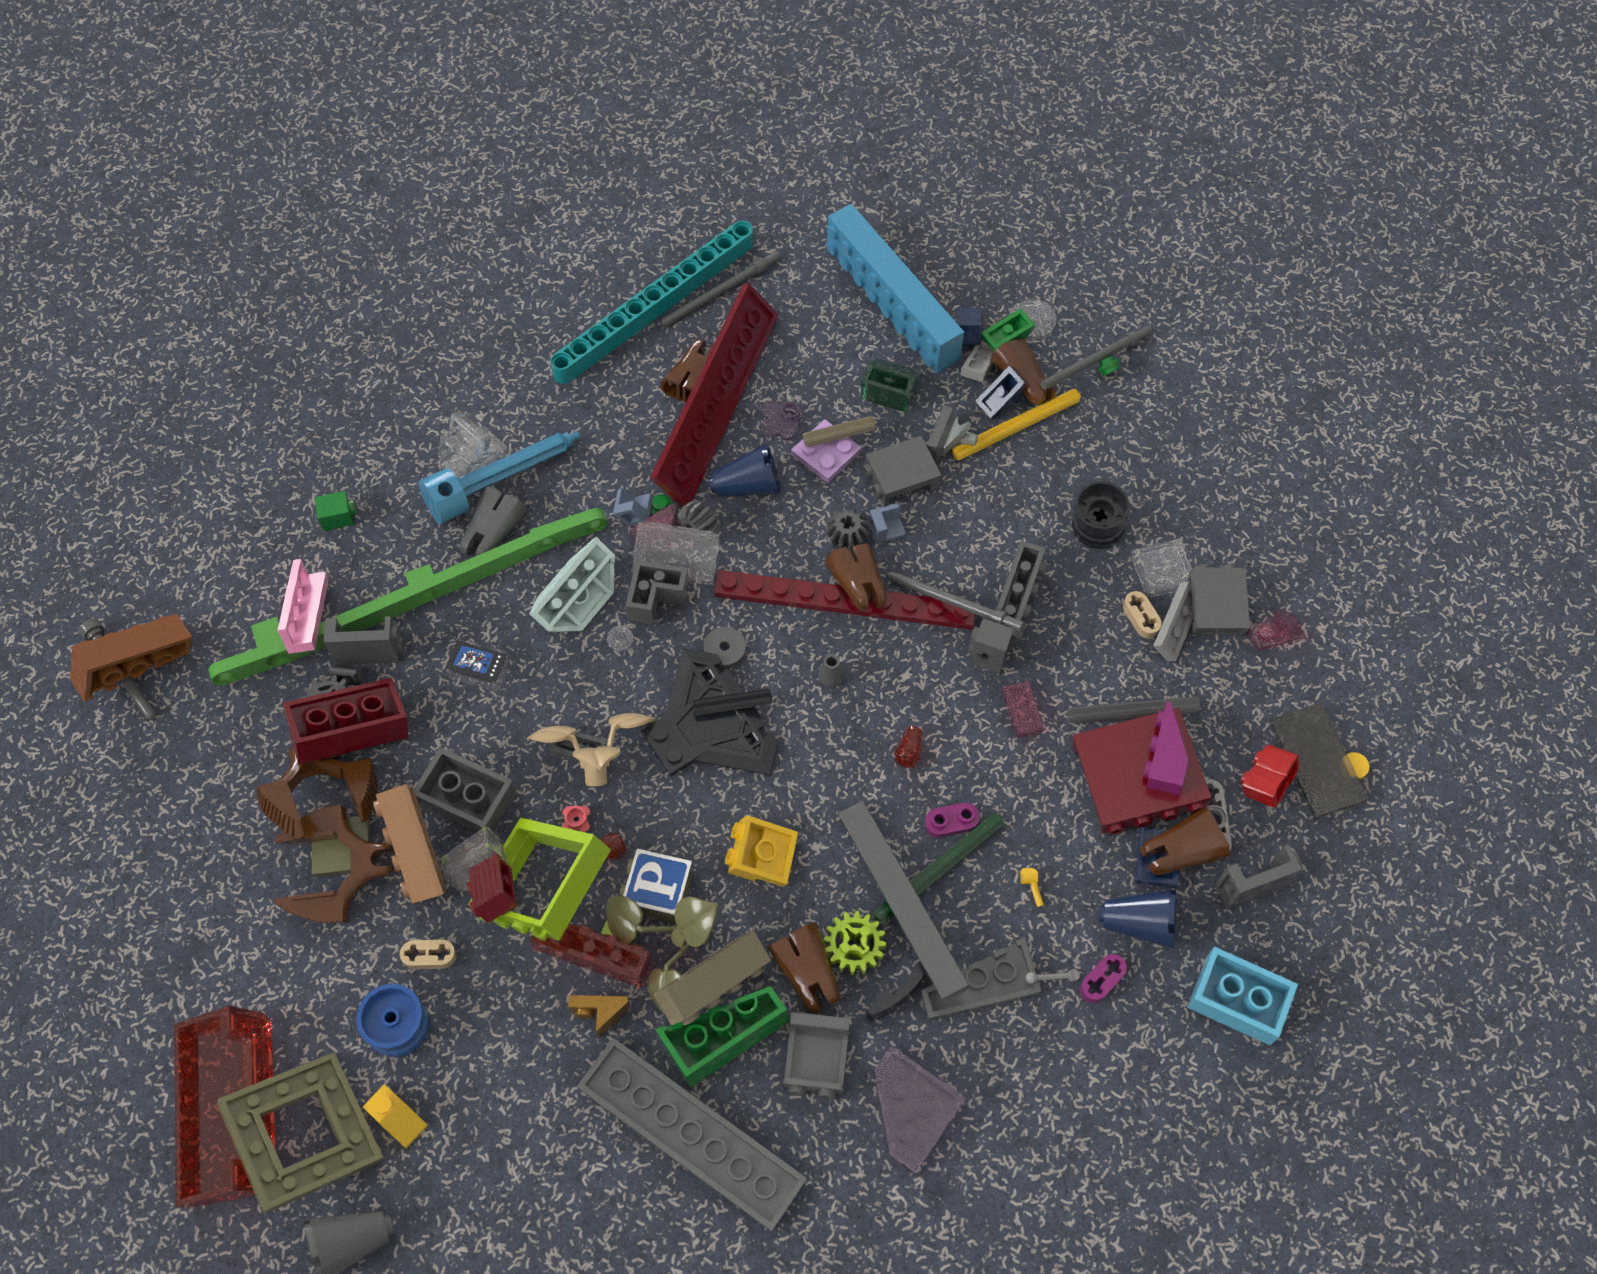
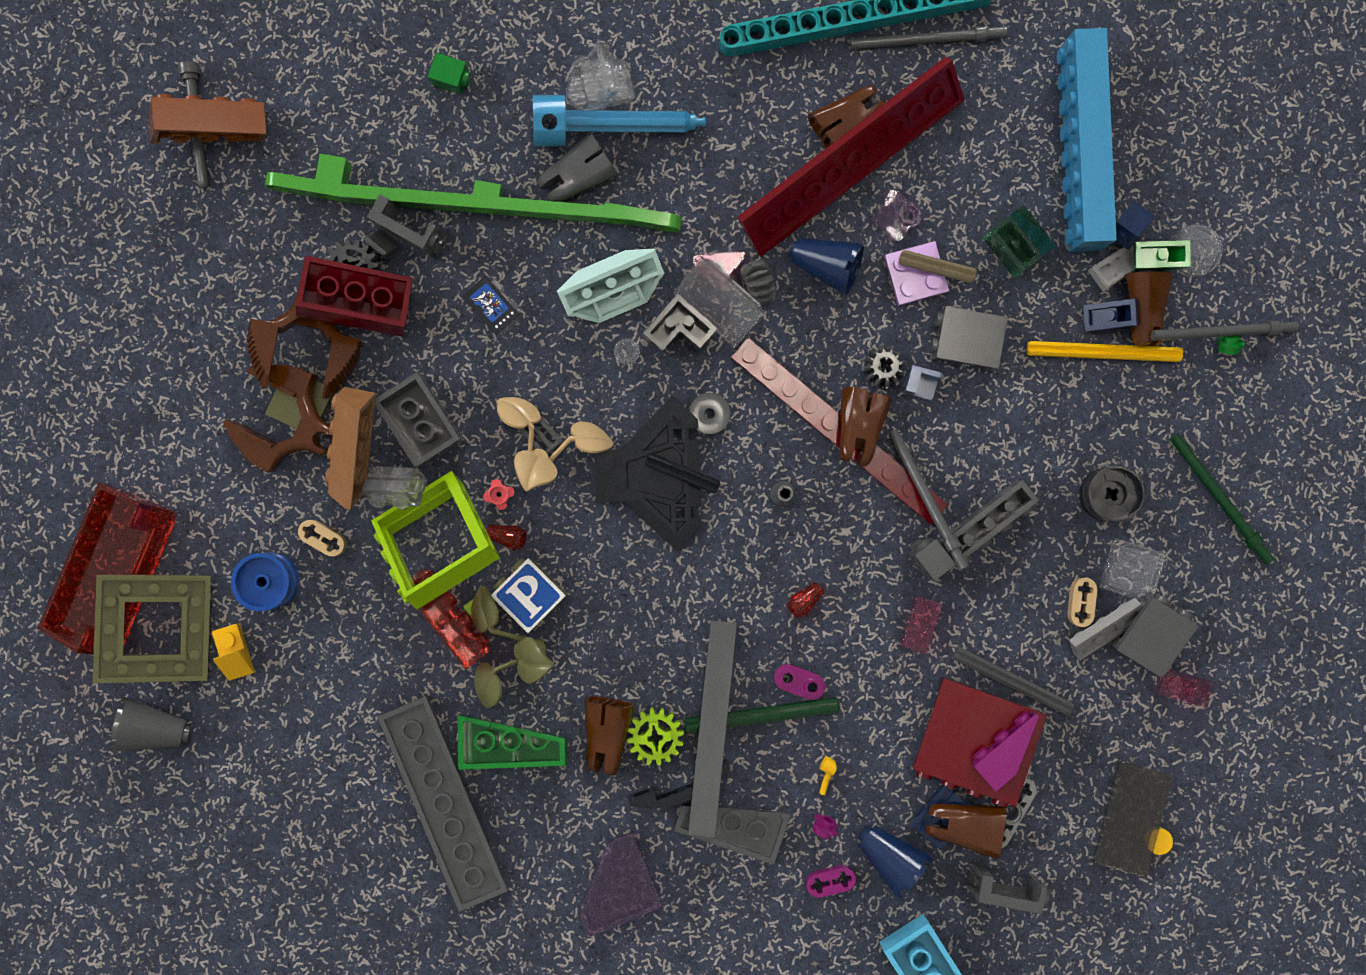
camera: 25 degrees right, 25 degrees up
bright pink fence [278,559,329,654] -> none
dark red brick [467,853,518,923] -> none
pearl gold slope [568,995,630,1037] -> none
sand blue panel [613,488,653,526] -> none
green plate [650,494,673,519] -> none
dark tan brick [654,930,771,1025] -> none
yellow plate [725,815,798,887] -> none
dark grey panel [783,1012,850,1100] -> none
piece [927,406,978,462] -> none
light grey hinge [1026,969,1080,984] -> none
red brick [1241,744,1300,808] -> none
none -> magenta plate [812,814,838,839]
none -> dark green bar [1169,434,1274,565]

